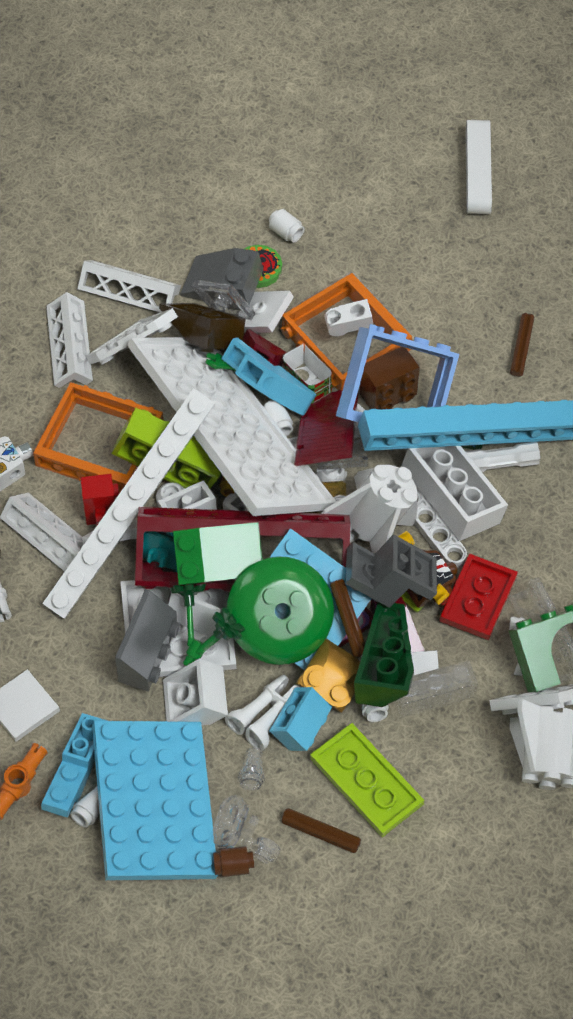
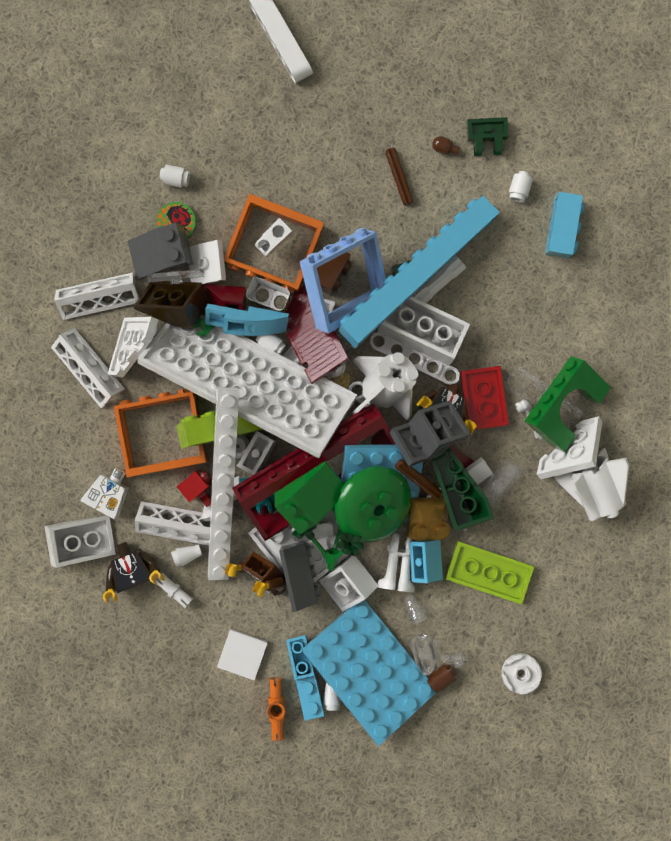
camera: 25 degrees left, 30 degrees up
reddish brown axle [282,808,361,853] -> none
none -> white cone [171,544,202,567]
none -> reddish brown torso [225,552,286,597]
none -> white plate [501,653,542,695]

